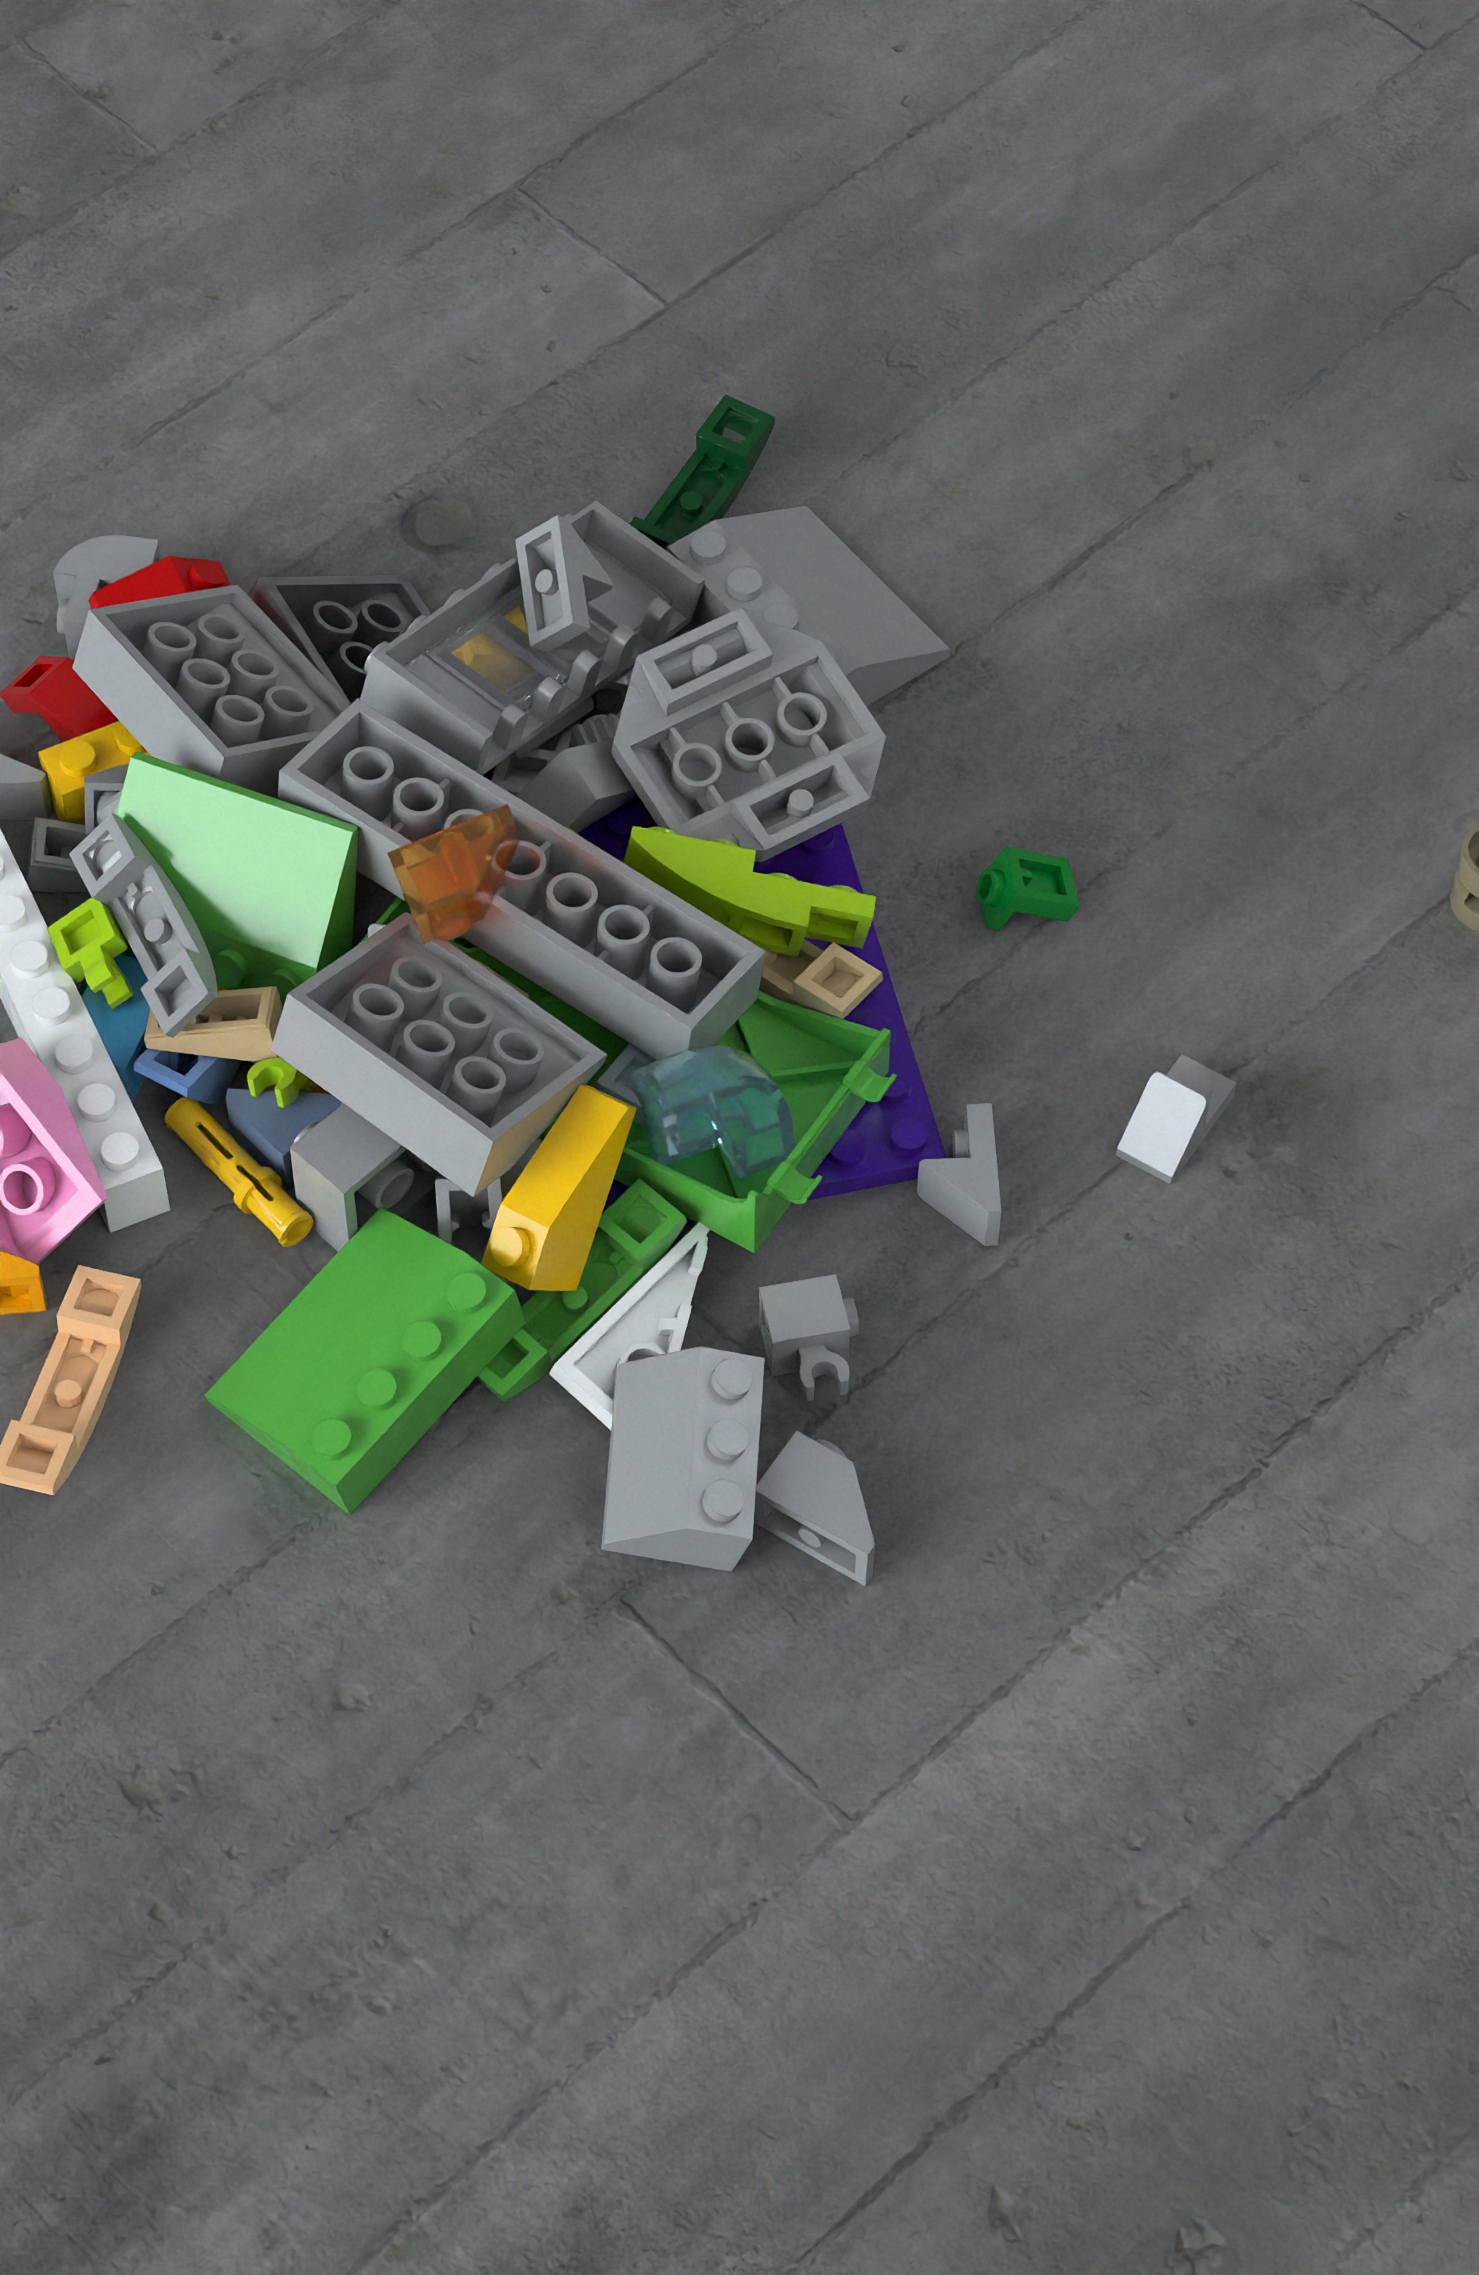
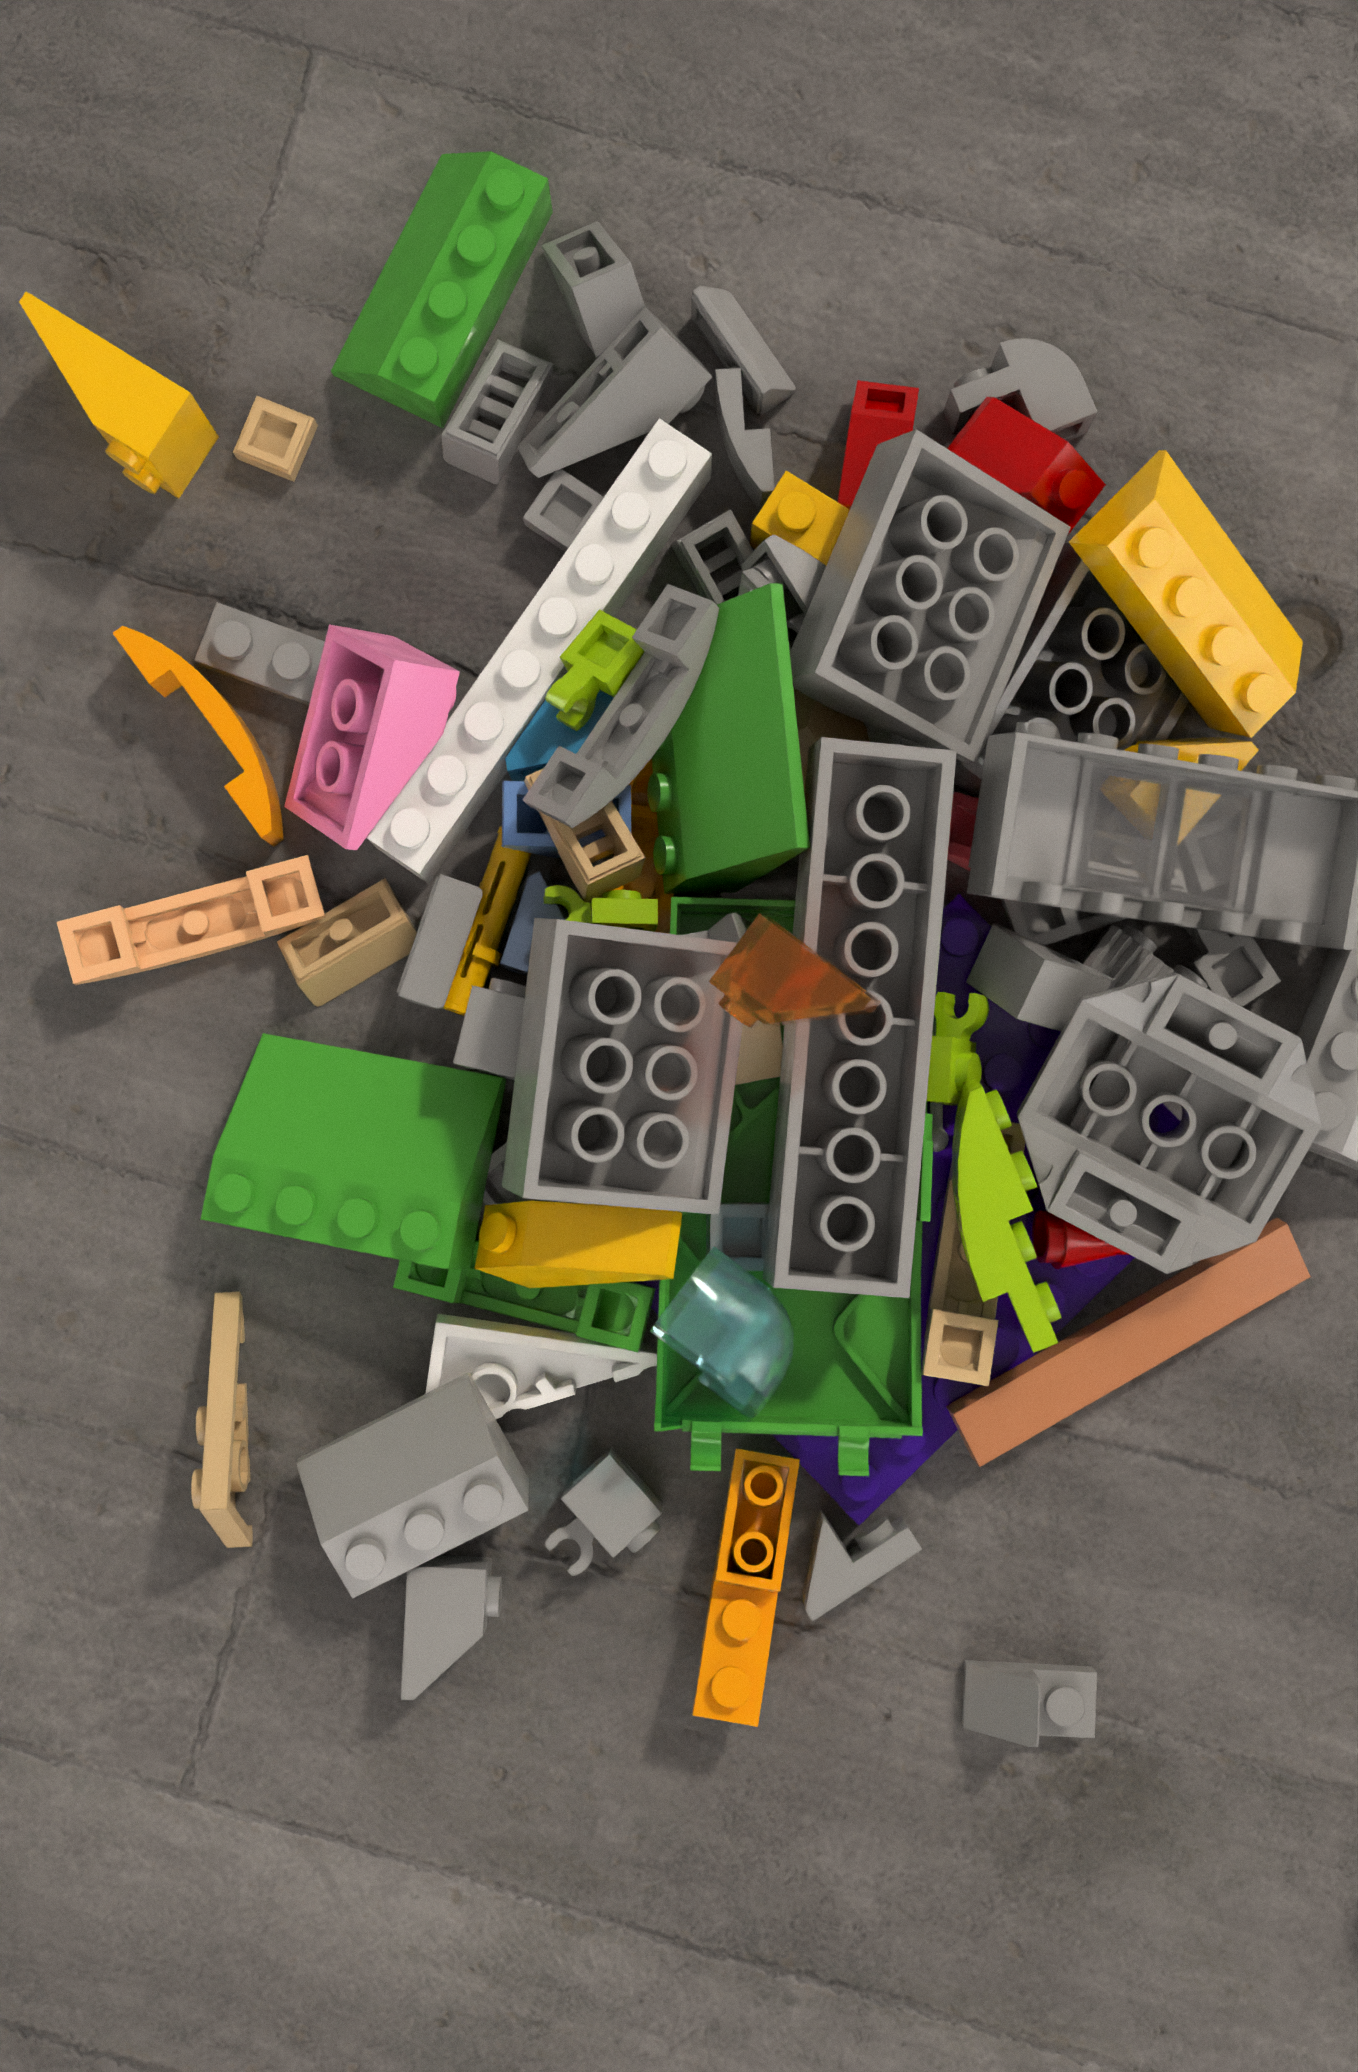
camera: 65 degrees right, 30 degrees up
light grey slope [515,515,613,653] -> none
green bracket [976,846,1080,931] -> none
none -> tan wing [191,1292,253,1548]
none -> tan slope [277,878,417,1007]
none -> light grey slope [397,874,483,1009]
none -> light orange slope [692,1449,800,1727]
none -> nougat tile [946,1217,1311,1467]
none -> red cone [1032,1211,1130,1269]
none -> yellow slope [1069,450,1303,738]

